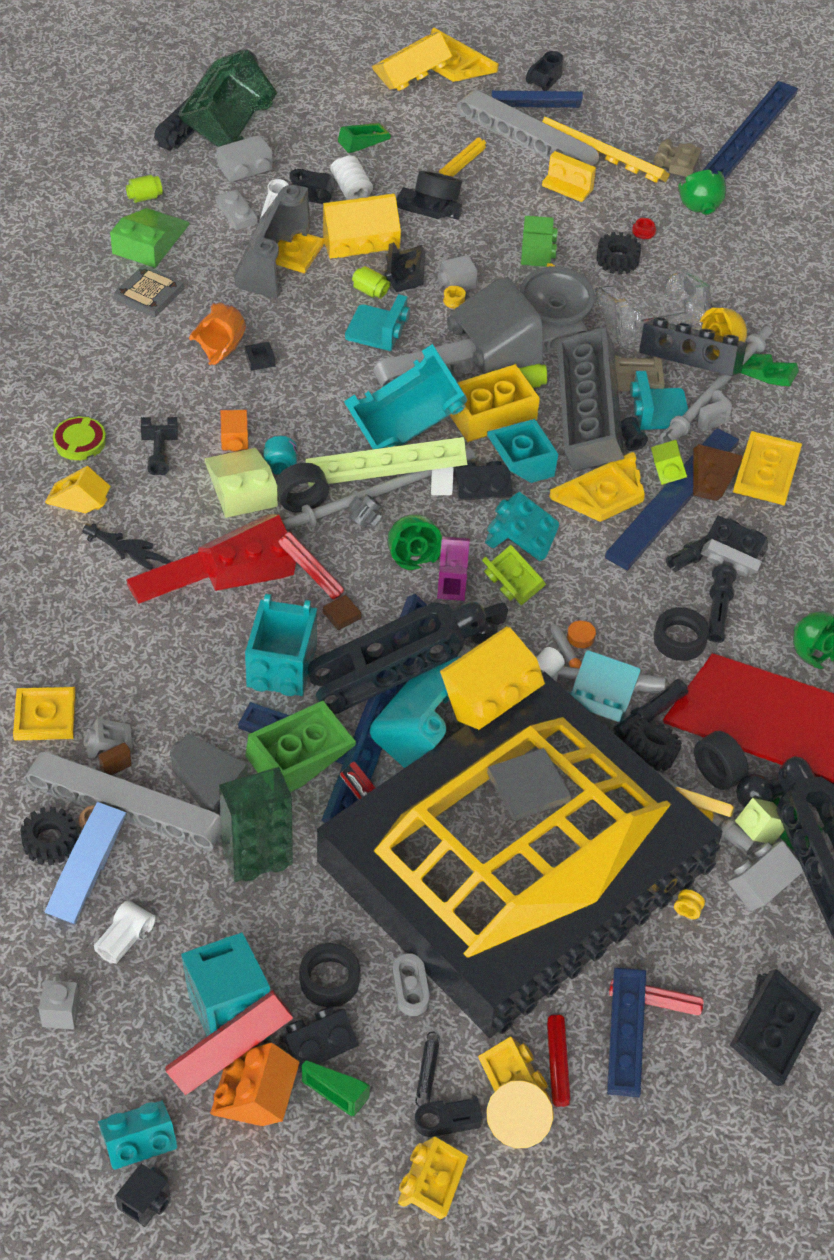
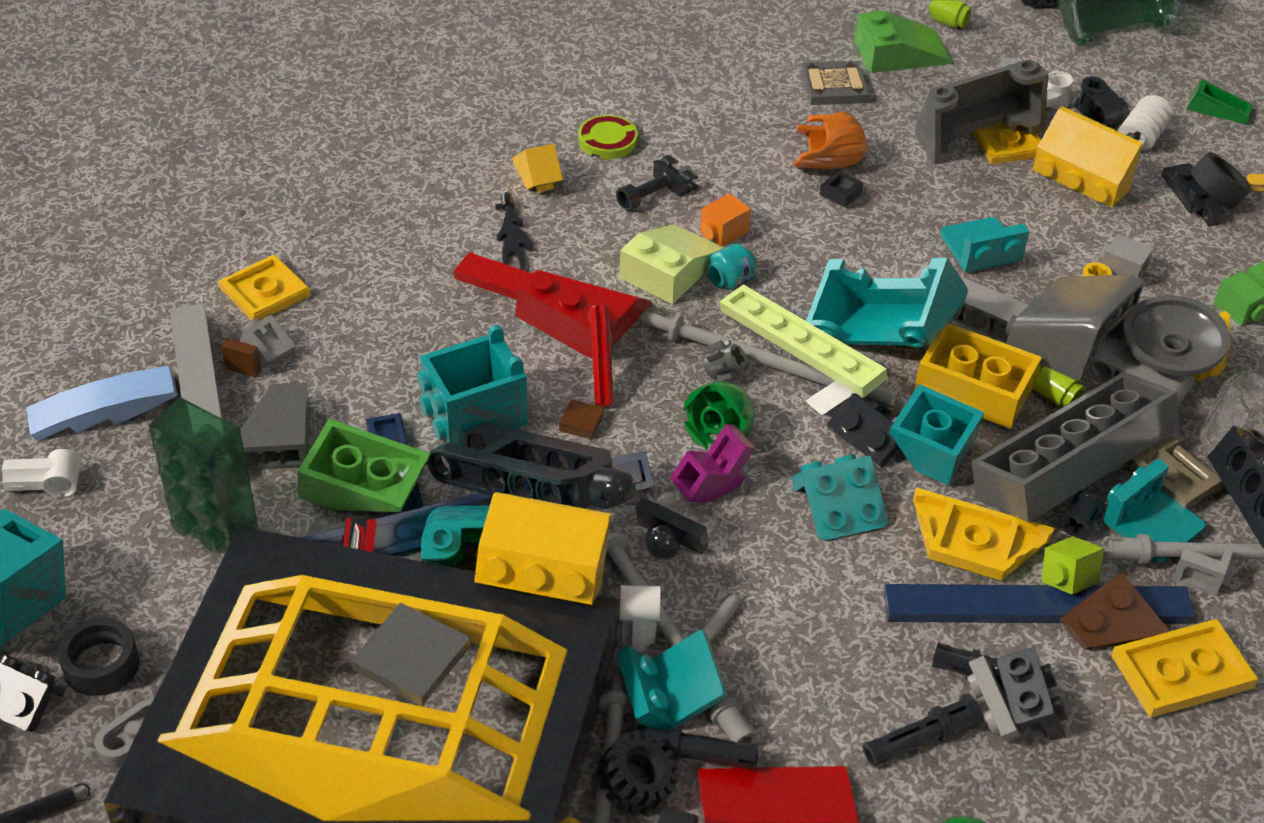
camera: 55 degrees right, 5 degrees down
black tyre [20,806,78,865] -> none
light grey brick [217,135,272,182] -> none
black tyre [276,463,329,513] -> none
lime brick [352,266,390,299] -> none
black bracket [384,242,425,292] -> none
lime bracket [482,545,546,605] -> none
orange tile [567,620,596,648] -> none
black tyre [654,607,709,661] -> none

